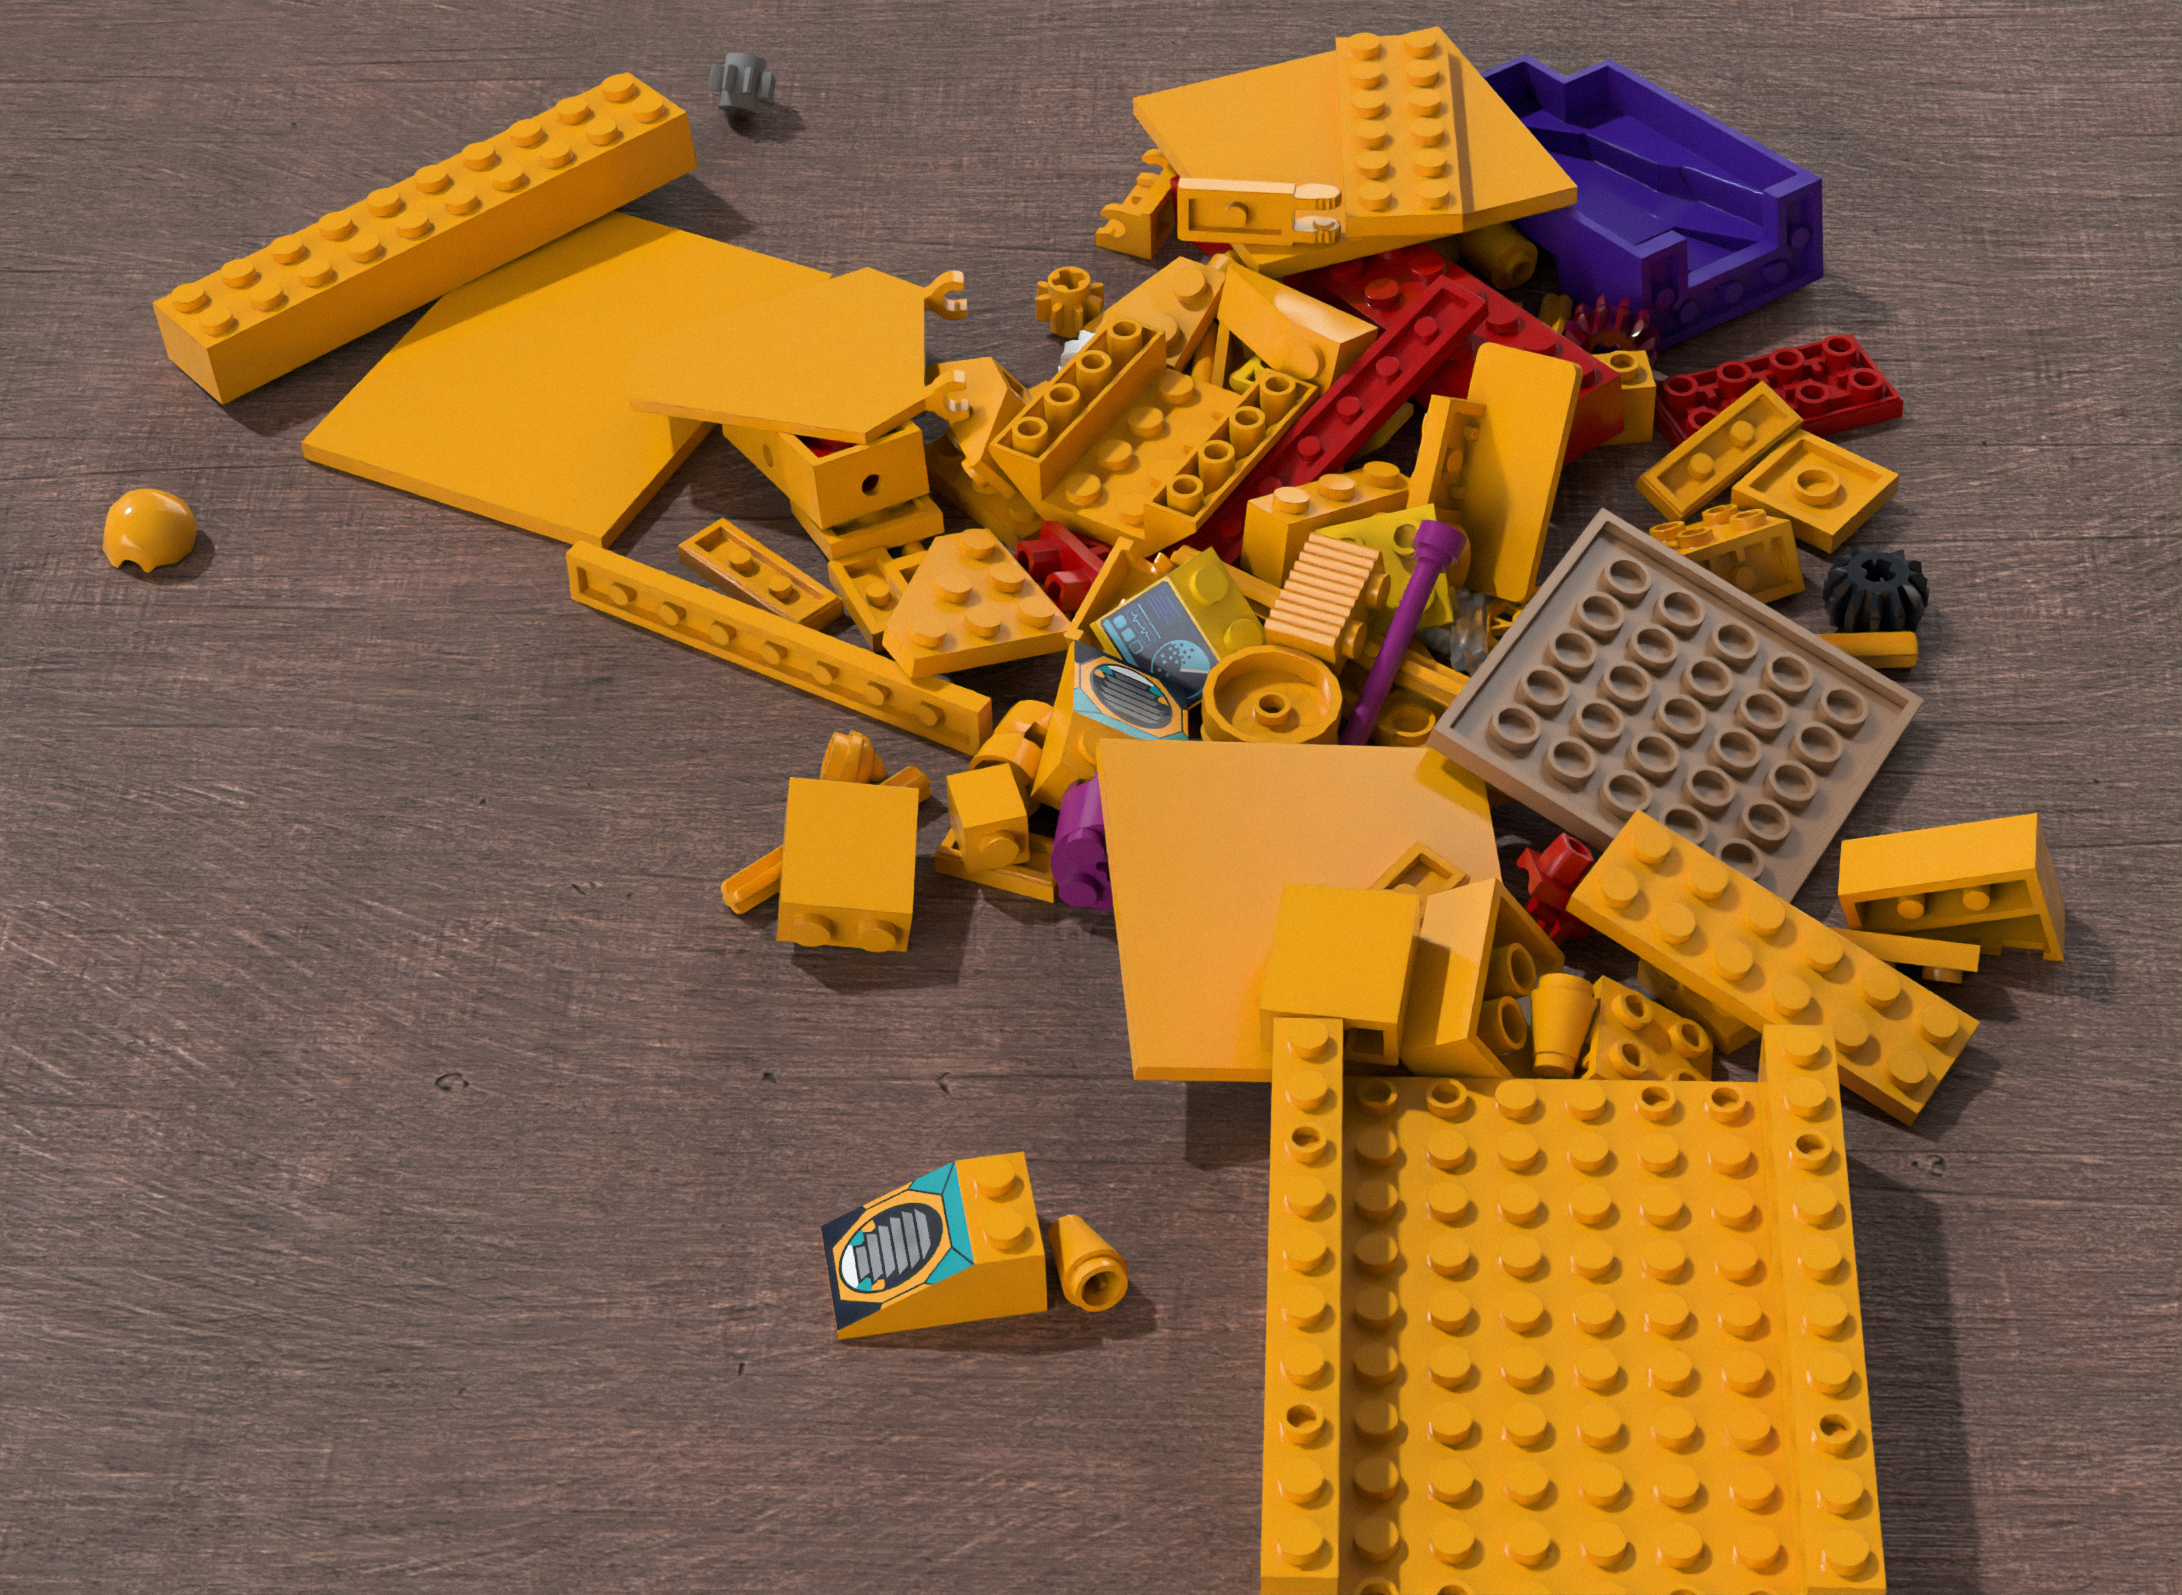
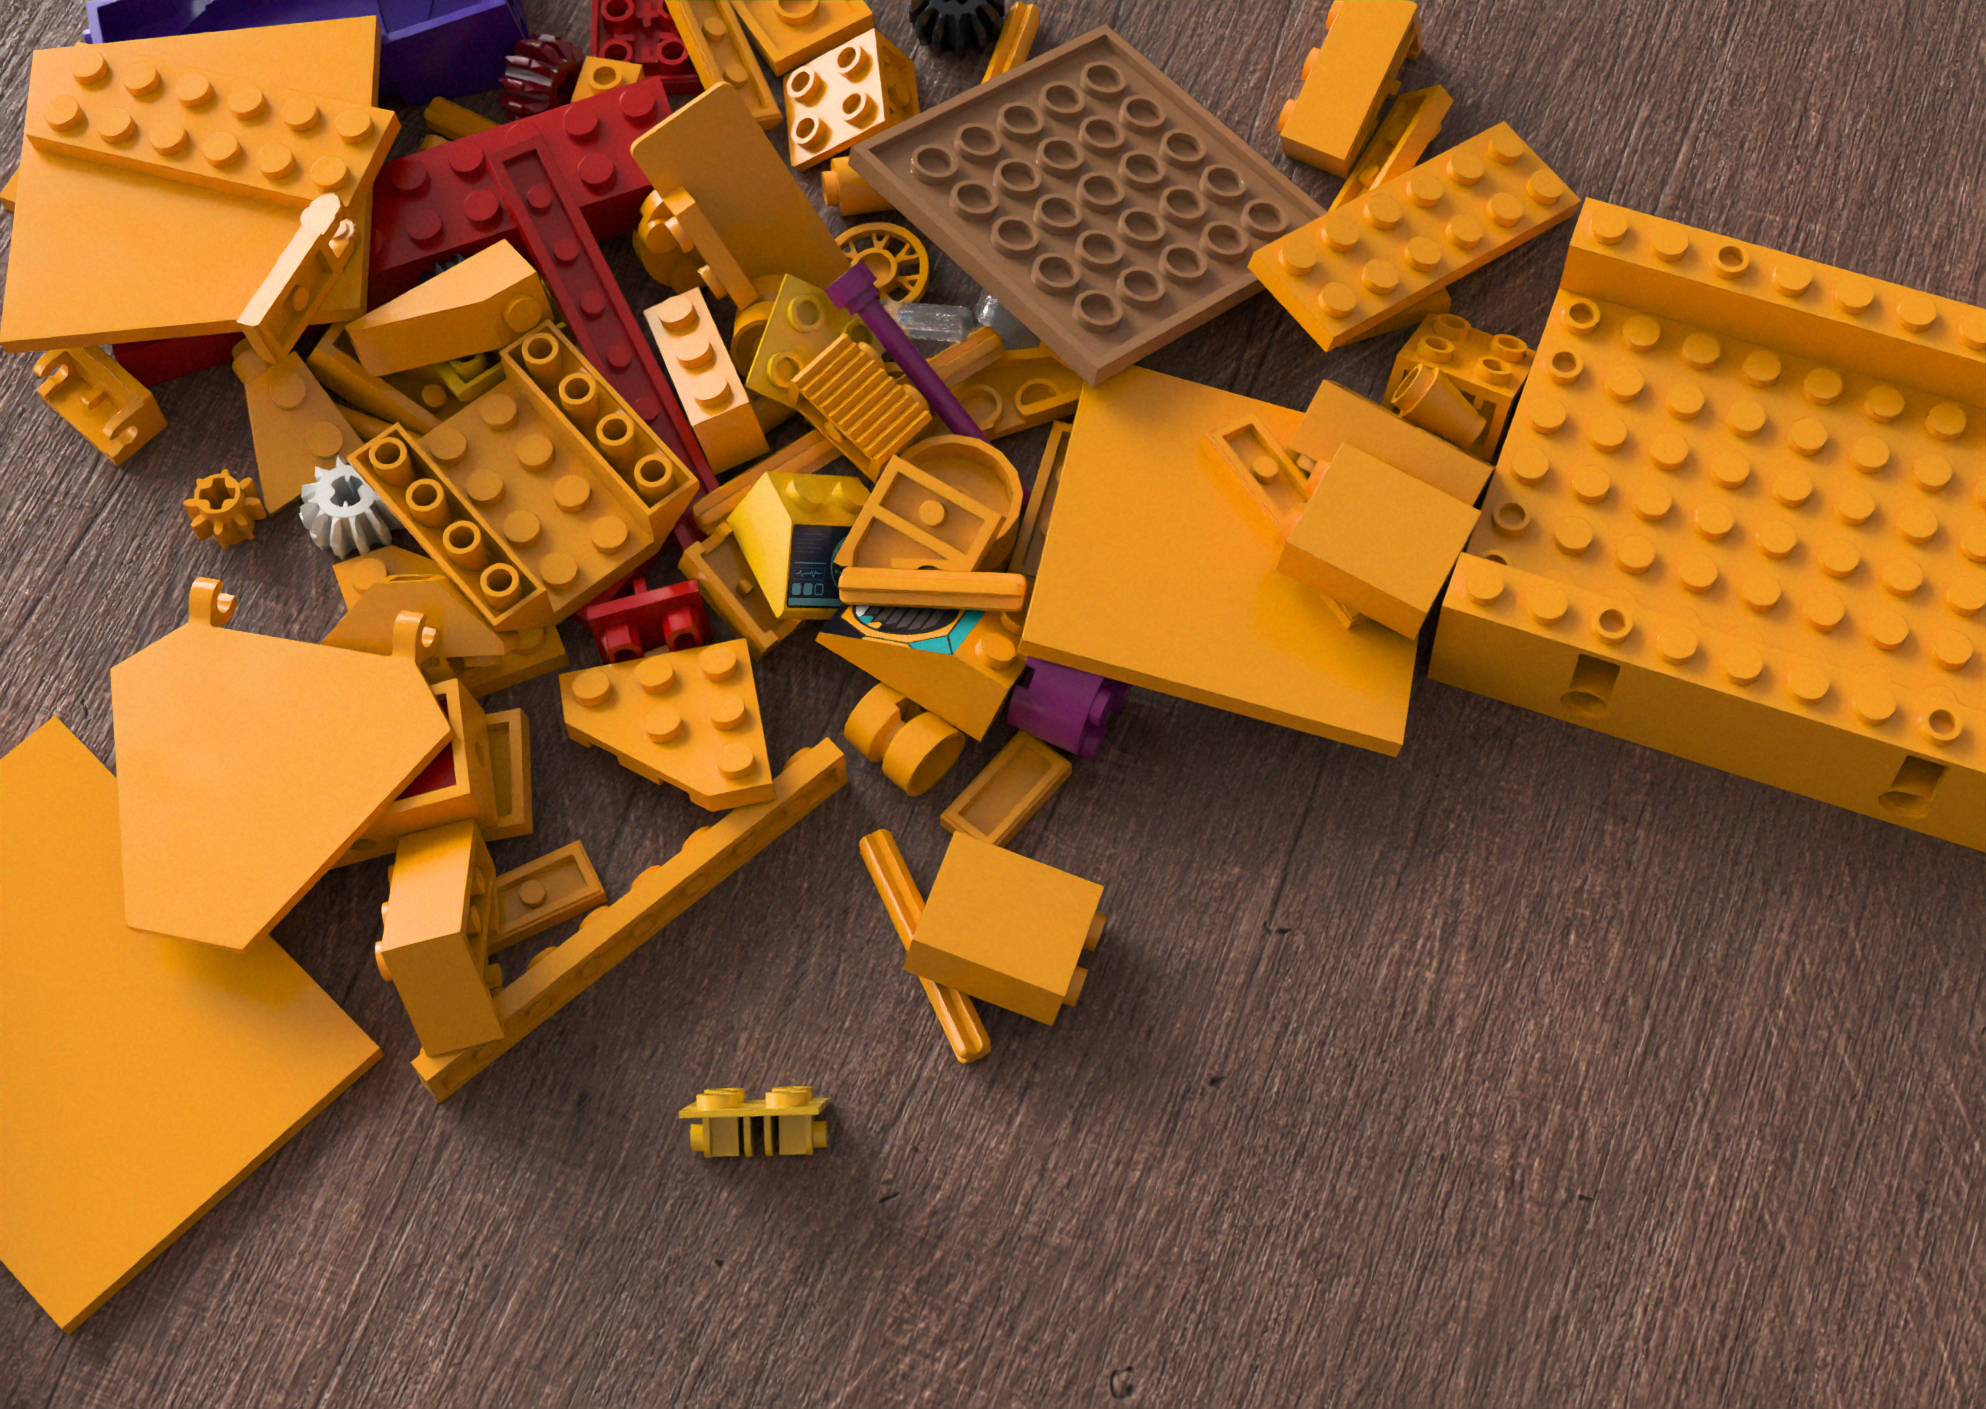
camera: 70 degrees left, 20 degrees up
light orange plate [820,730,888,784] -> none
light orange slope [821,1151,1048,1340] -> none
light orange plate [827,541,928,653] -> none
light orange brick [946,763,1030,874] -> none
light orange cone [1047,1215,1128,1312] -> none
red hips [1516,832,1600,946] -> none
none -> light orange wedge [375,817,505,1057]
none -> yellow hinge [679,1086,829,1158]
none -> light orange wing [833,454,1007,572]
none -> light orange axle [838,567,1028,612]

